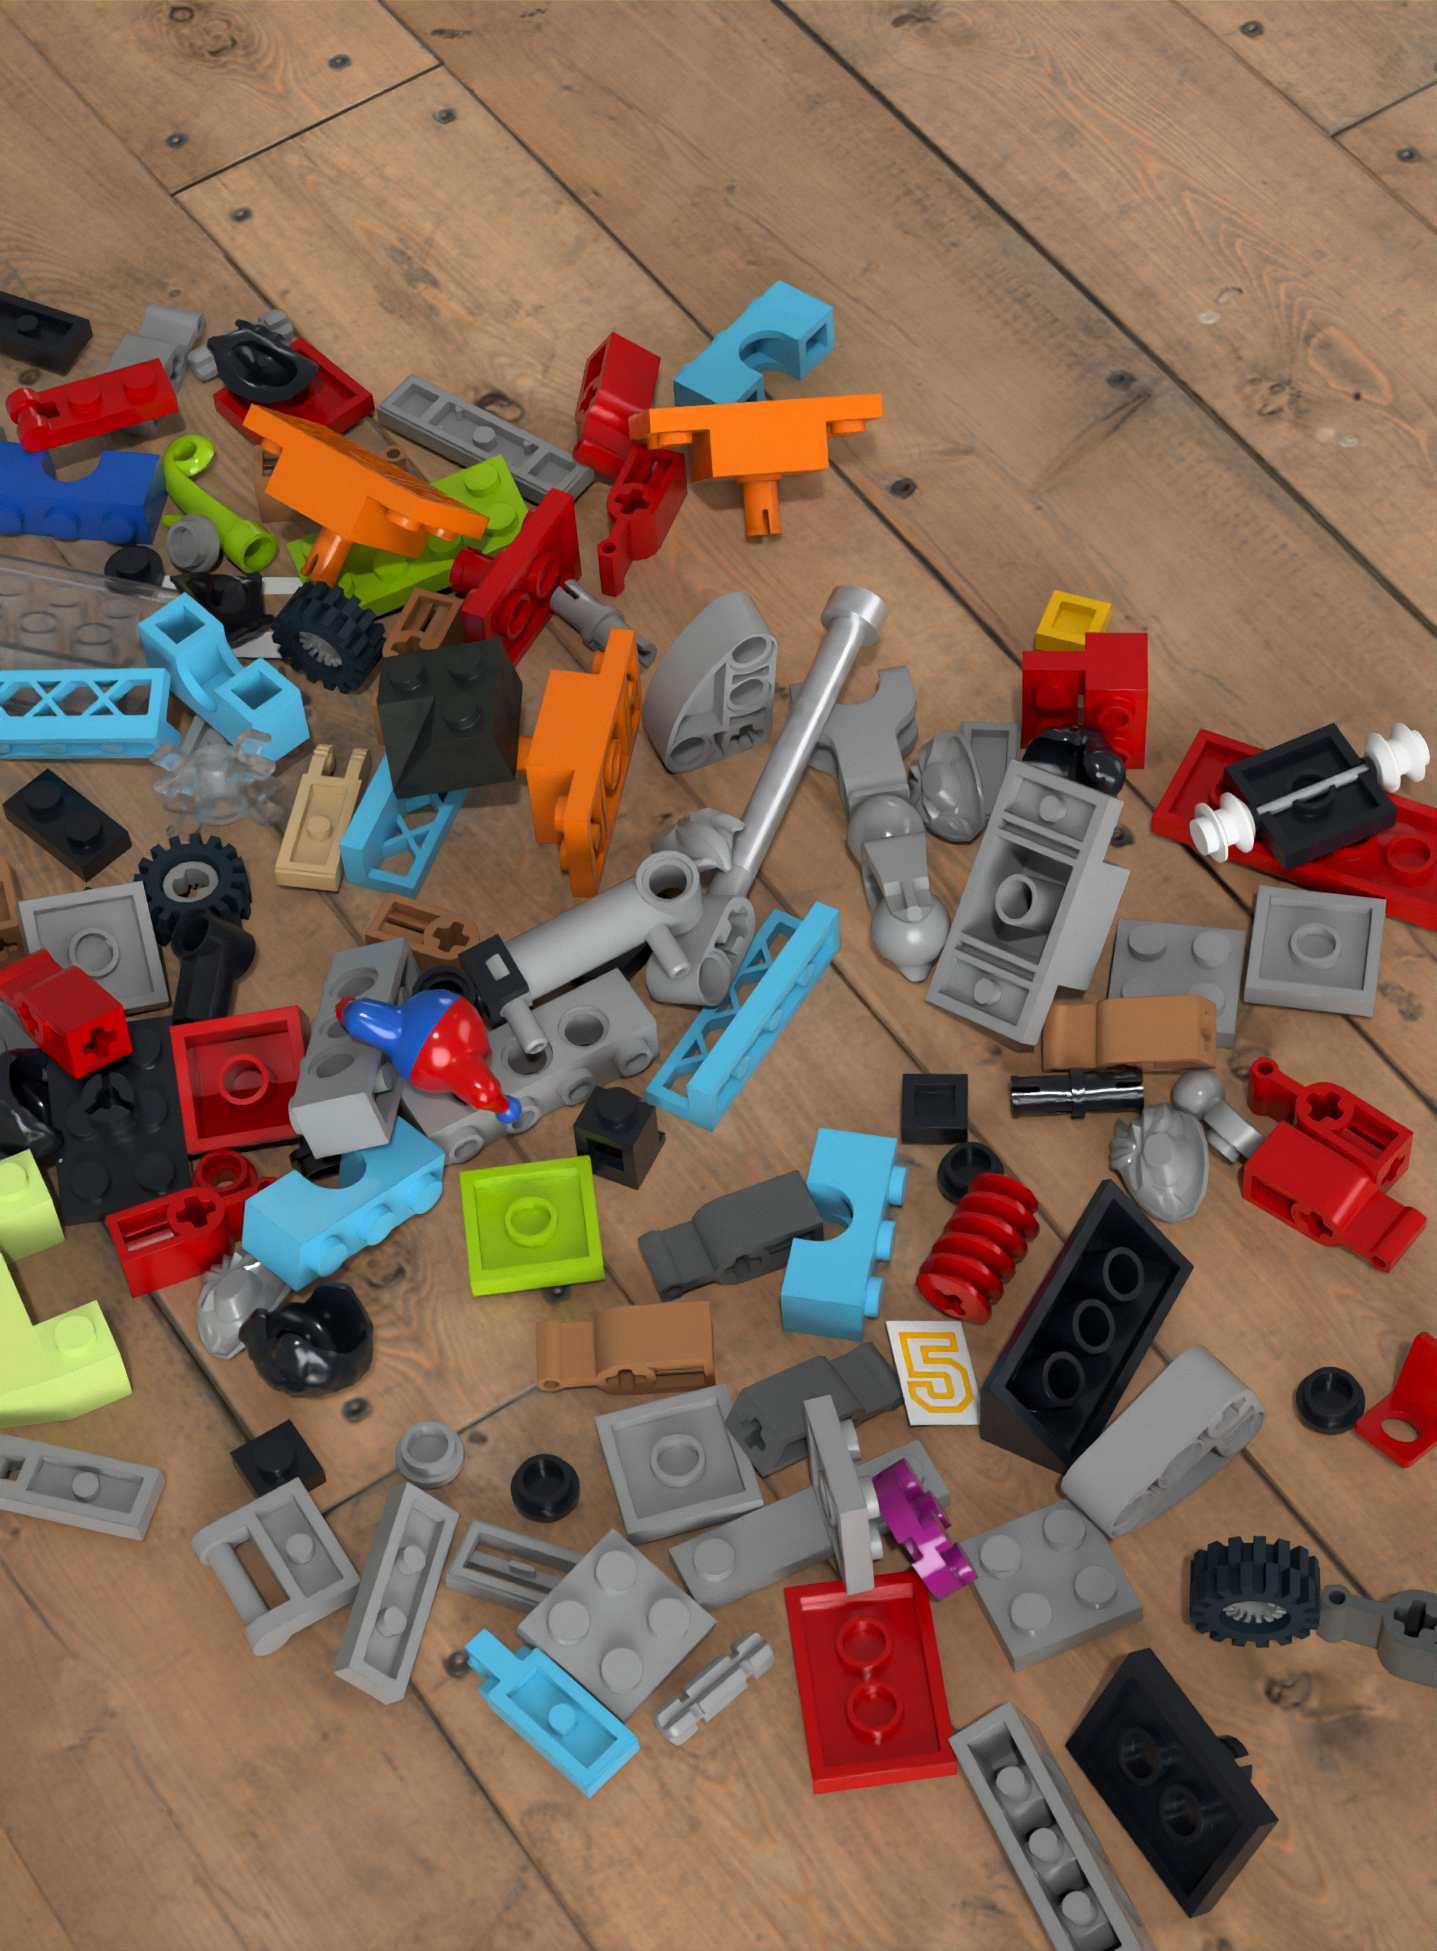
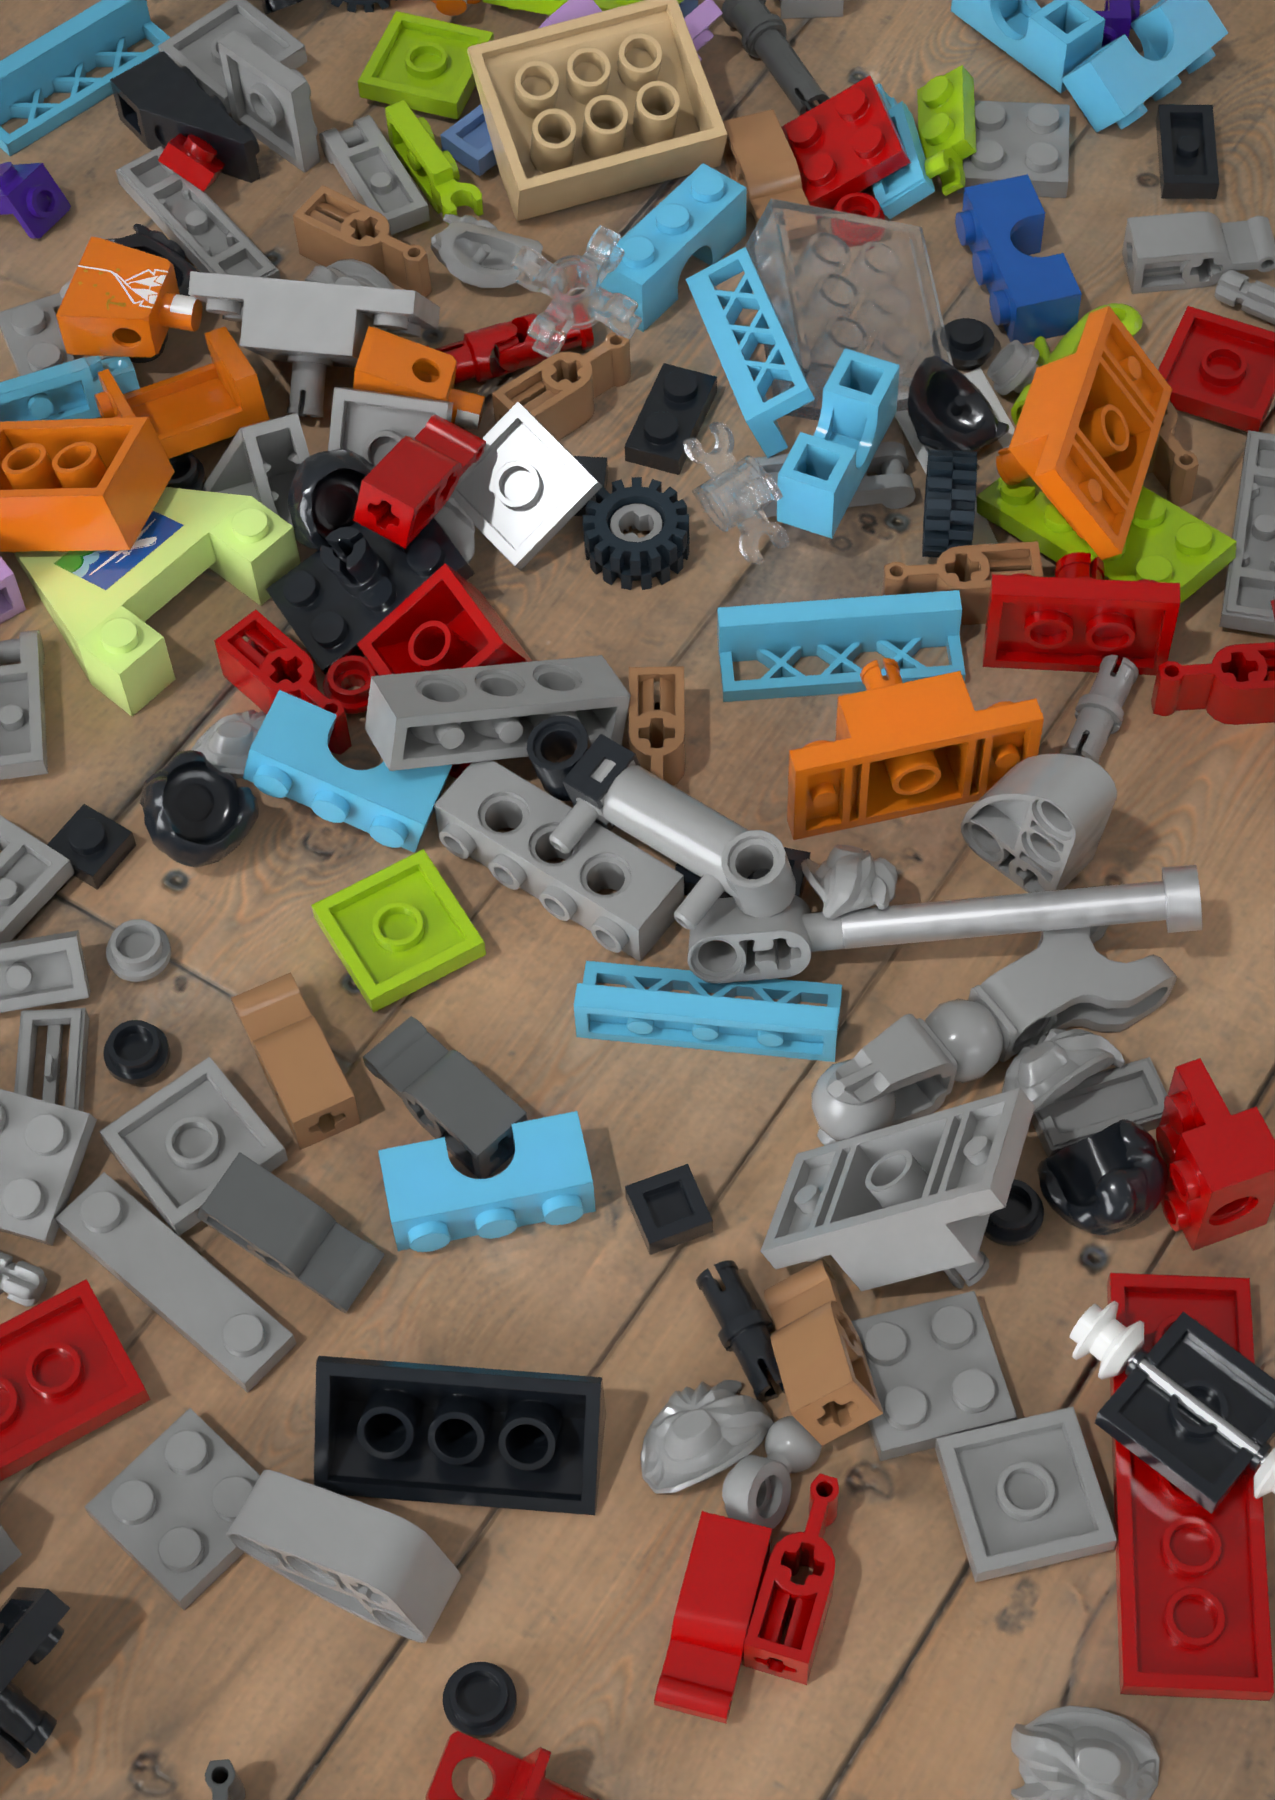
camera: 65 degrees right, 5 degrees up
red plate [5,358,179,453] -> none
black piece [171,906,256,1025] -> none
black hat [207,319,319,404] -> none
tan hinge [274,744,372,892] -> none
piece [335,989,522,1124] -> none
pearl dark grey slope [377,638,523,800] -> none
black brick [573,1085,666,1190] -> none
light grey plate [803,1394,883,1596] -> none
magenta plate [871,1458,979,1601] -> none
white sticker [885,1321,980,1425] -> none
red piece [915,1172,1040,1324] -> none
black plate [938,1142,1004,1204] -> none
black bush [1189,1536,1320,1648] -> none

